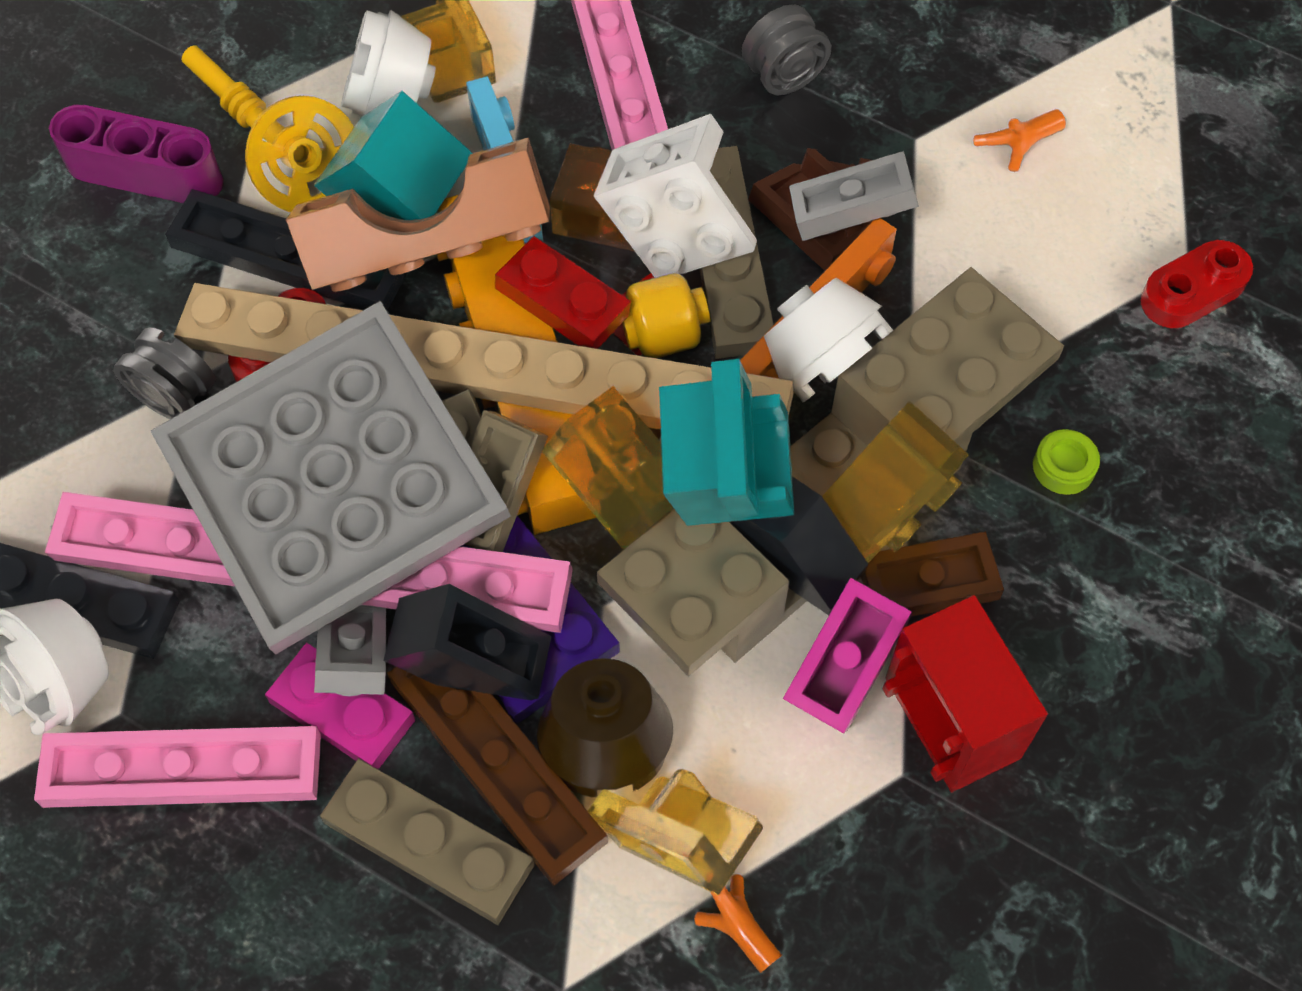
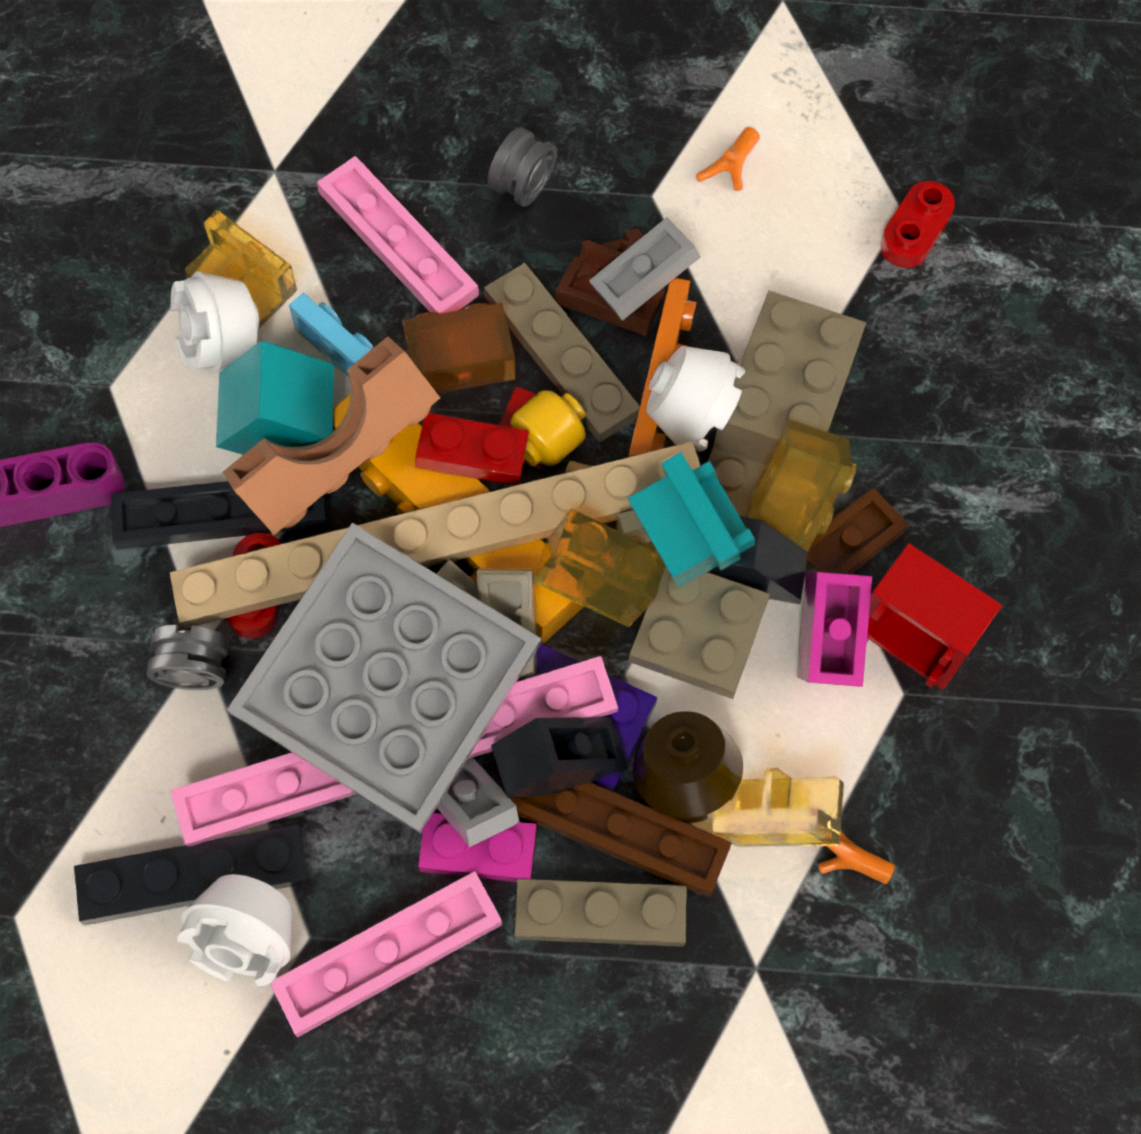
camera: 30 degrees left, 5 degrees up
yellow dish [181,45,354,212] -> none
white bracket [593,114,757,277] -> none
lime tile [1033,429,1100,495] -> none

